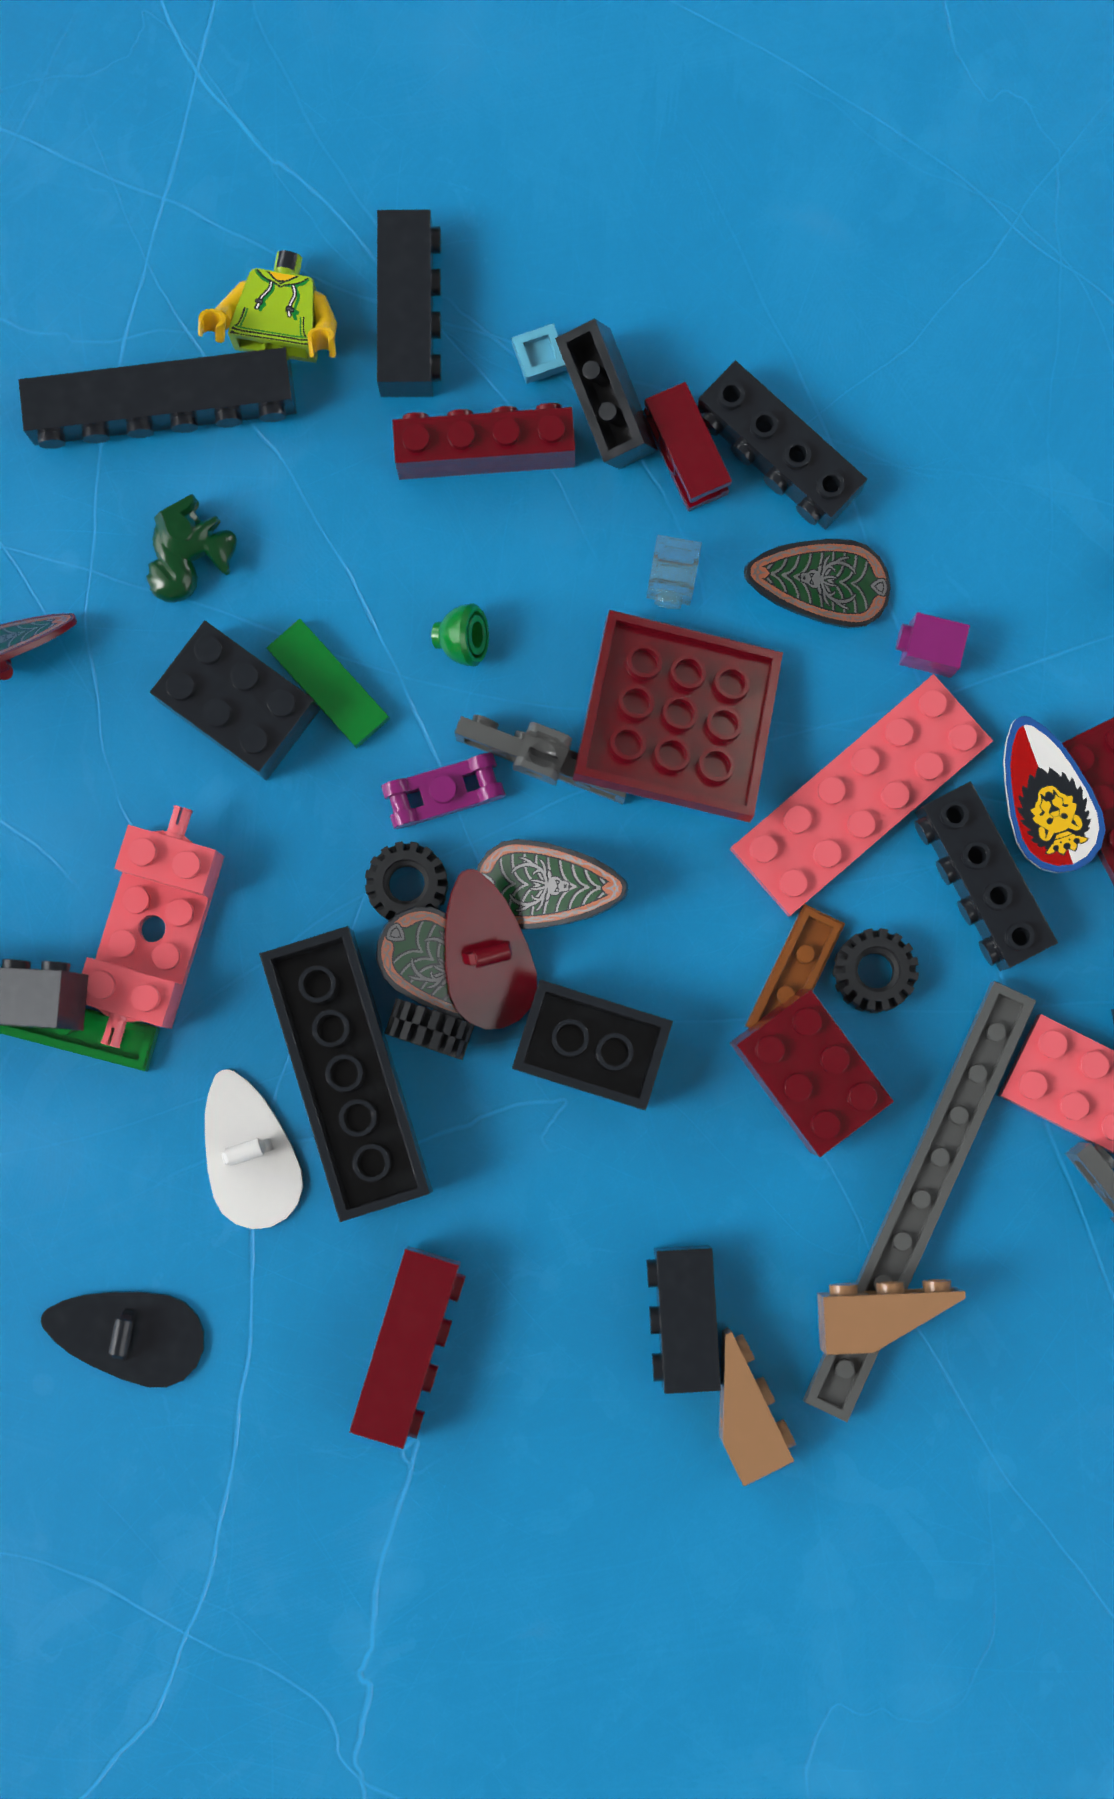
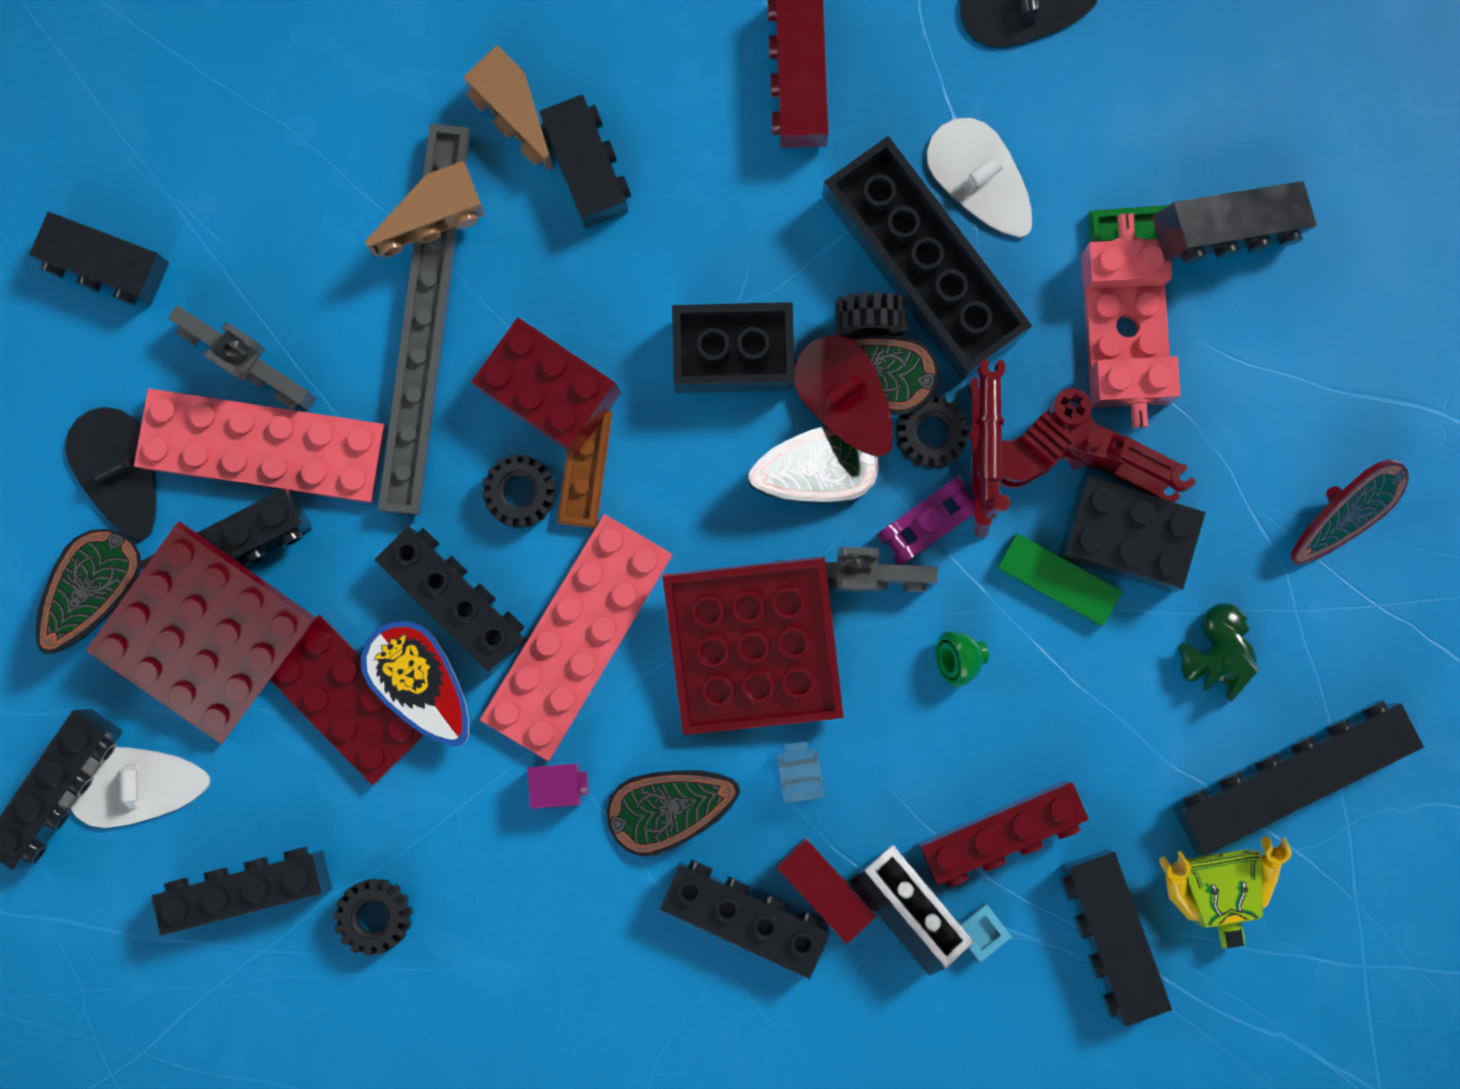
camera: 165 degrees right, 0 degrees up
none -> dark red piece [968,359,1196,538]

